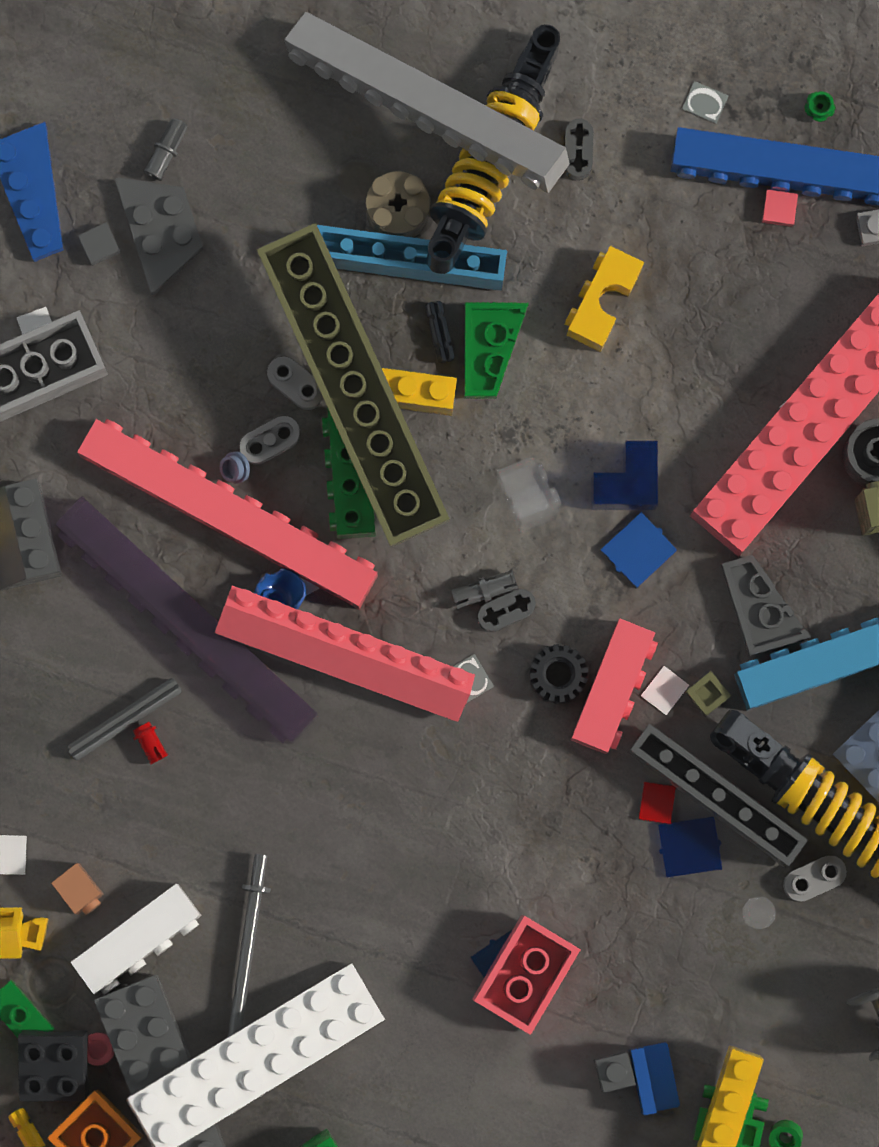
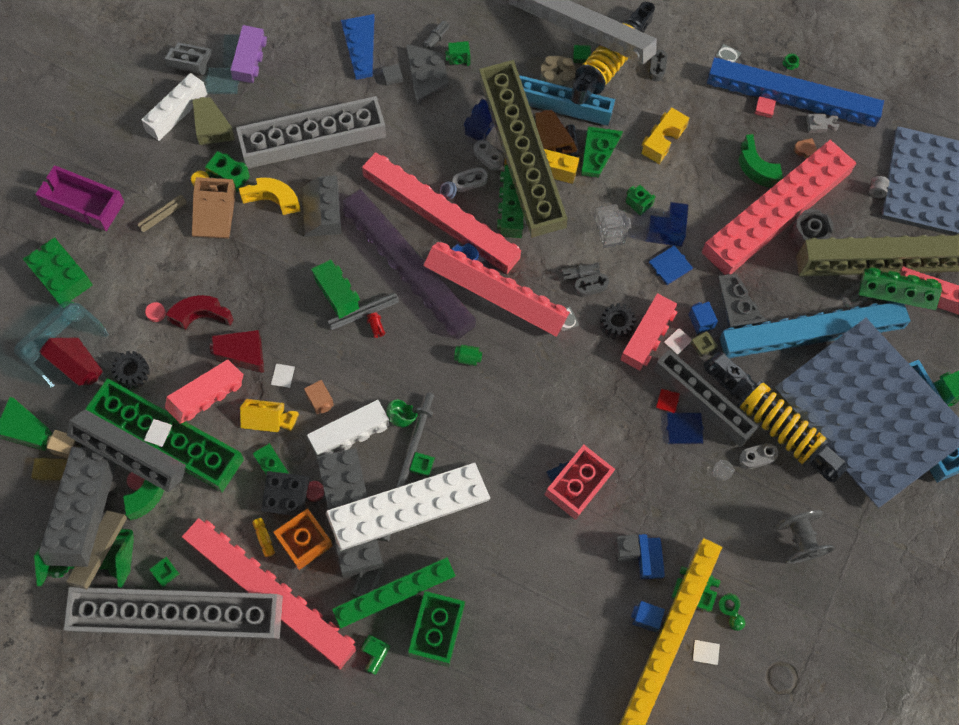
camera: 10 degrees right, 15 degrees down
none -> green brick [311,259,360,319]
none -> green hair [386,399,418,428]
none -> green plate [410,452,435,478]
none -> green brick [445,41,471,66]
none -> green brick [454,344,483,366]
none -> clear blue brick [464,99,494,141]
none -> reddish brown slope [535,110,577,154]
none -> green tile [573,45,591,63]
none -> green brick [625,185,656,216]
none -> blue brick [688,302,718,334]
none -> green arch [738,134,783,188]
none -> nougat tile [794,138,817,159]

